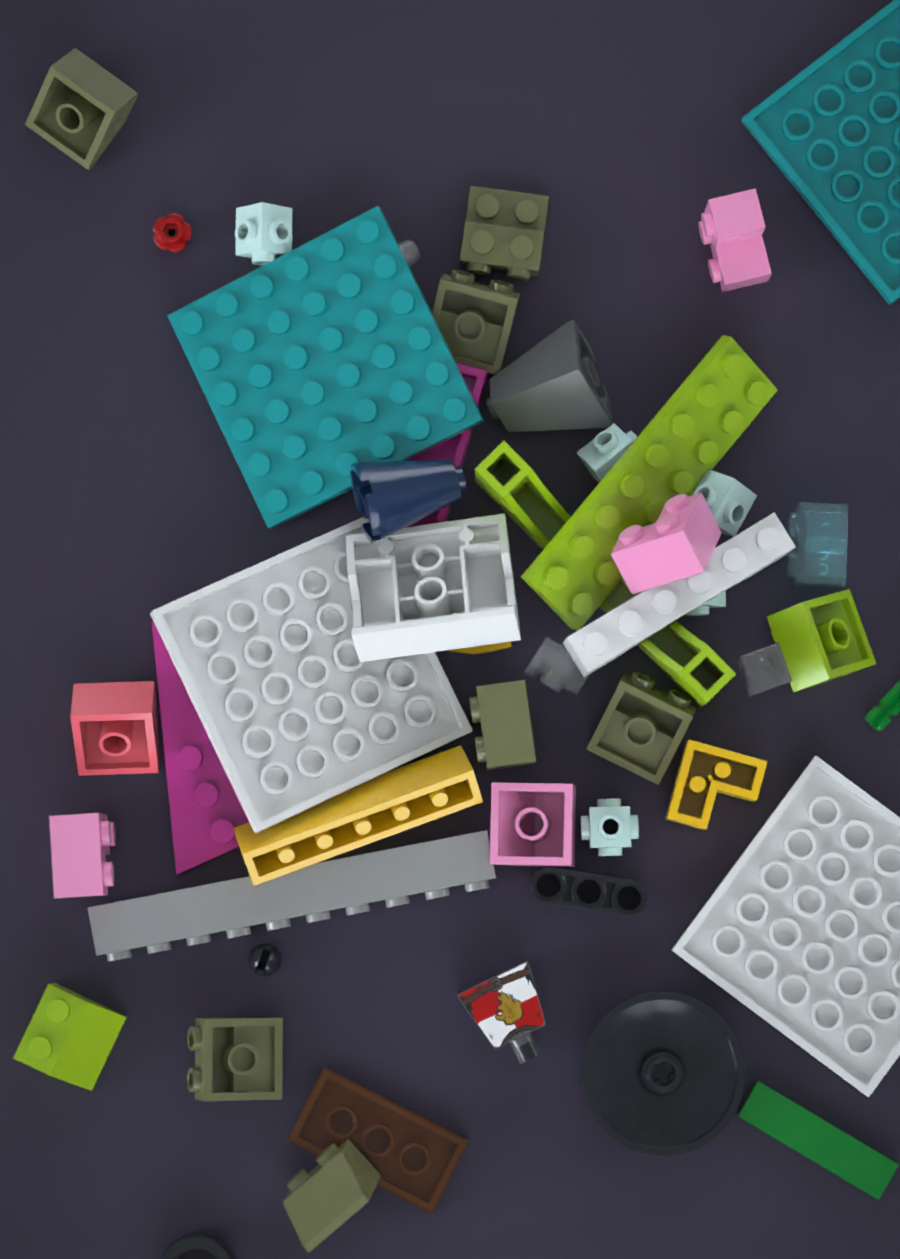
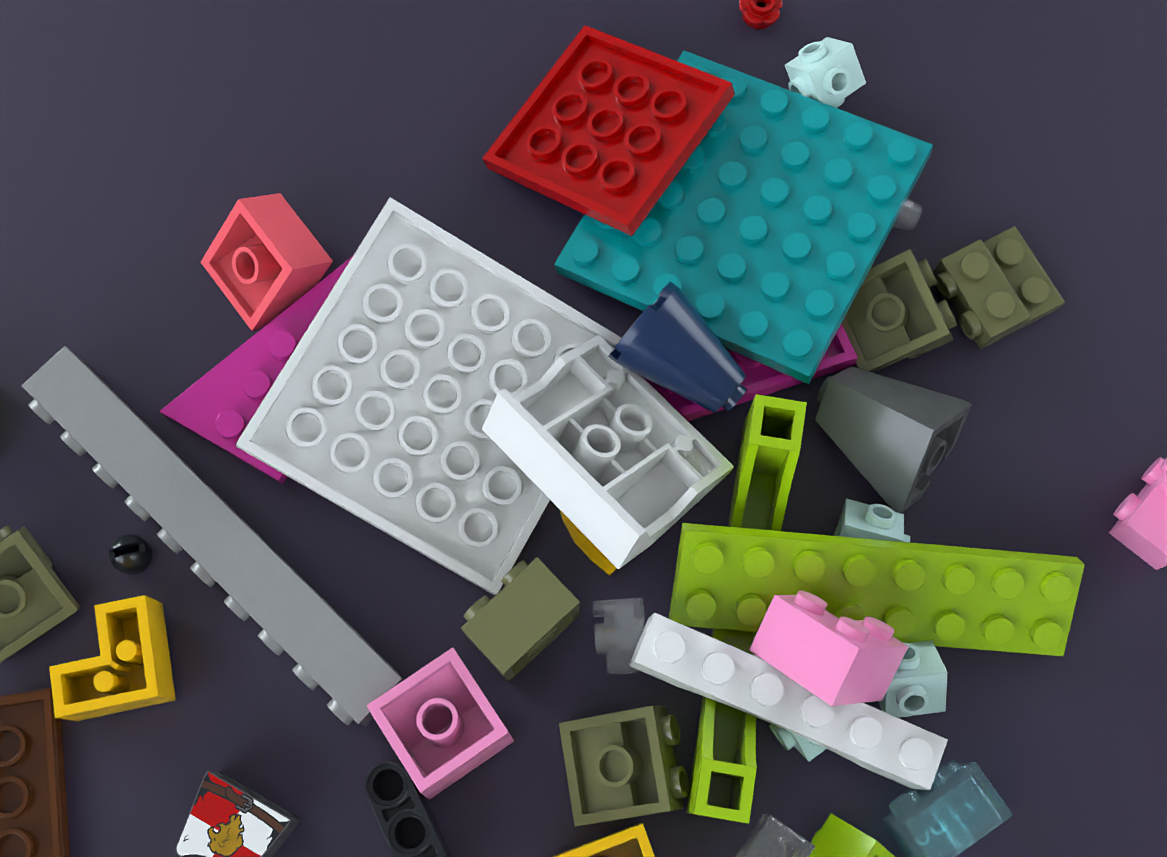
camera: 50 degrees right, 10 degrees down
bright pink brick [49,813,116,898] -> none
yellow brick [233,745,483,886] -> none
light aqua brick [581,799,639,856] -> none
none -> yellow brick [49,595,176,721]
none -> red plate [482,25,735,236]

